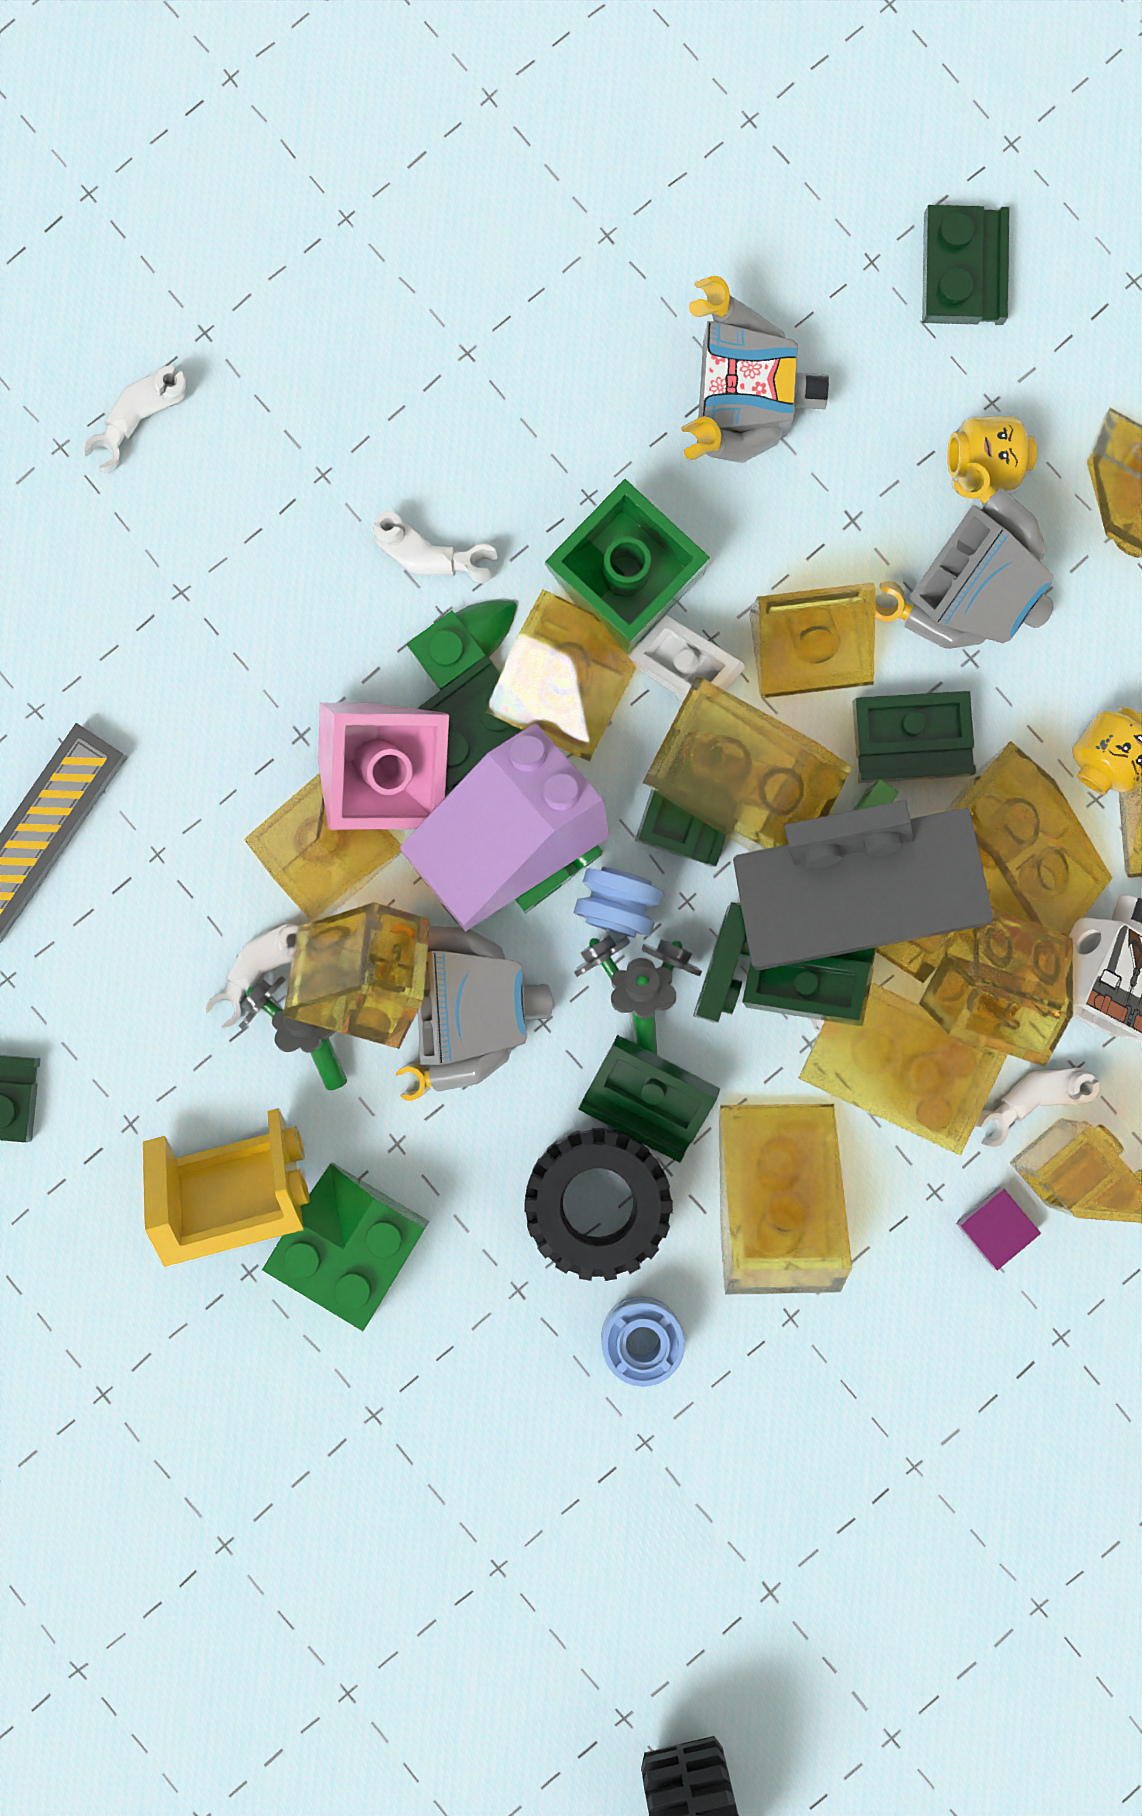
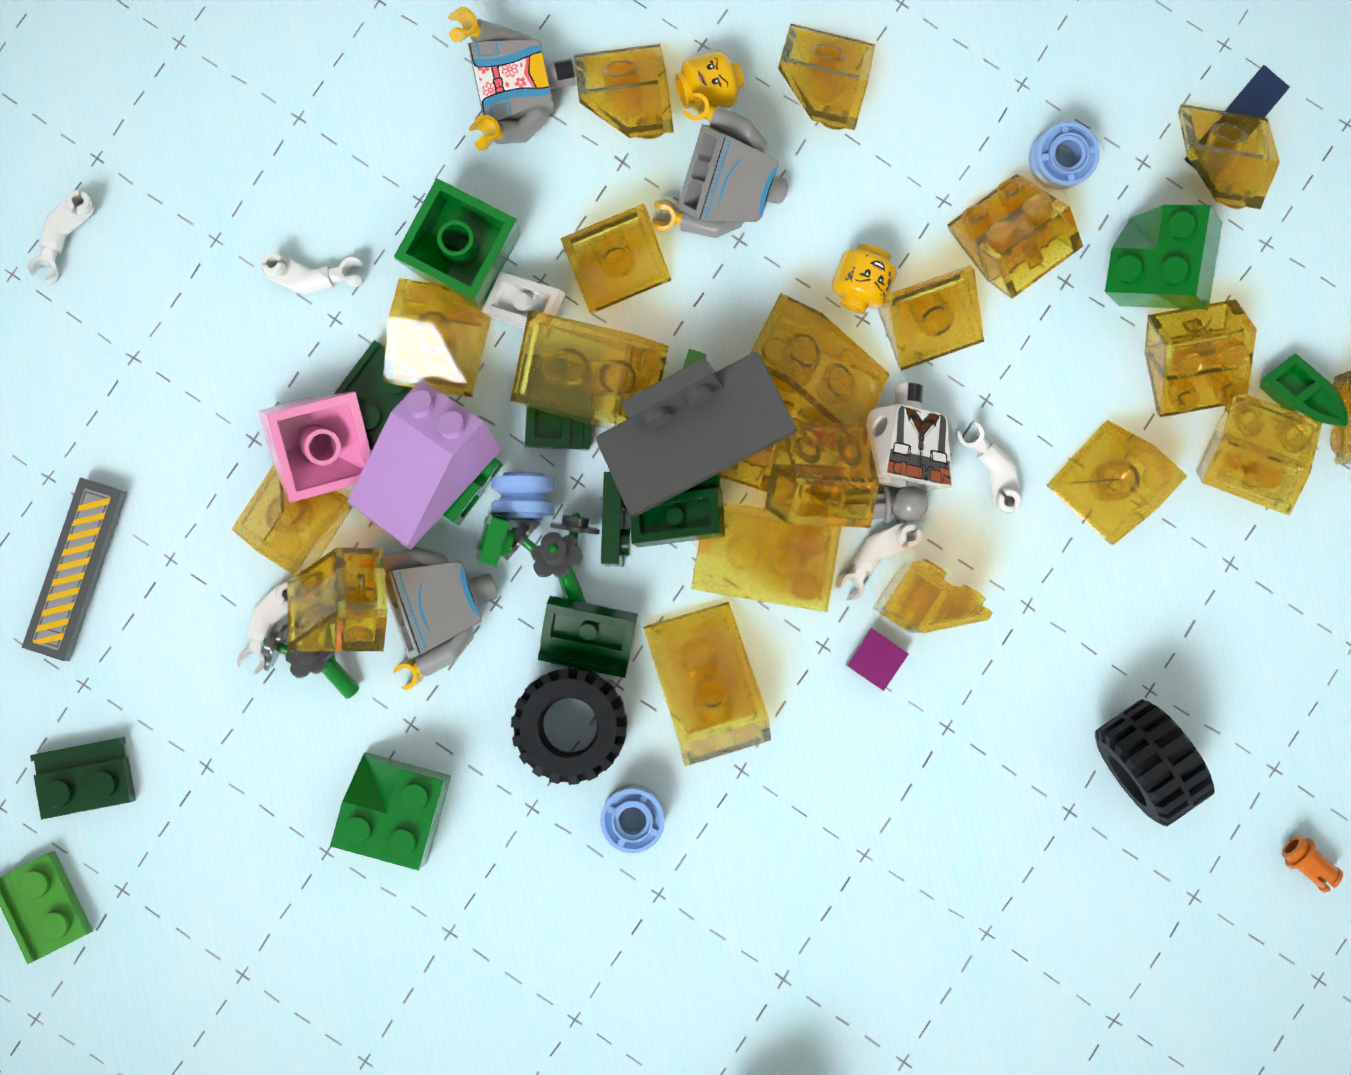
camera: 10 degrees left, 0 degrees up
yellow panel [142,1108,310,1267] -> none
green plate [407,600,517,690] -> none
dark green plate [852,691,976,783] -> none
none -> green plate [476,513,515,566]
none -> clear yellow slope [574,44,674,139]
none -> light grey axle [845,486,929,523]

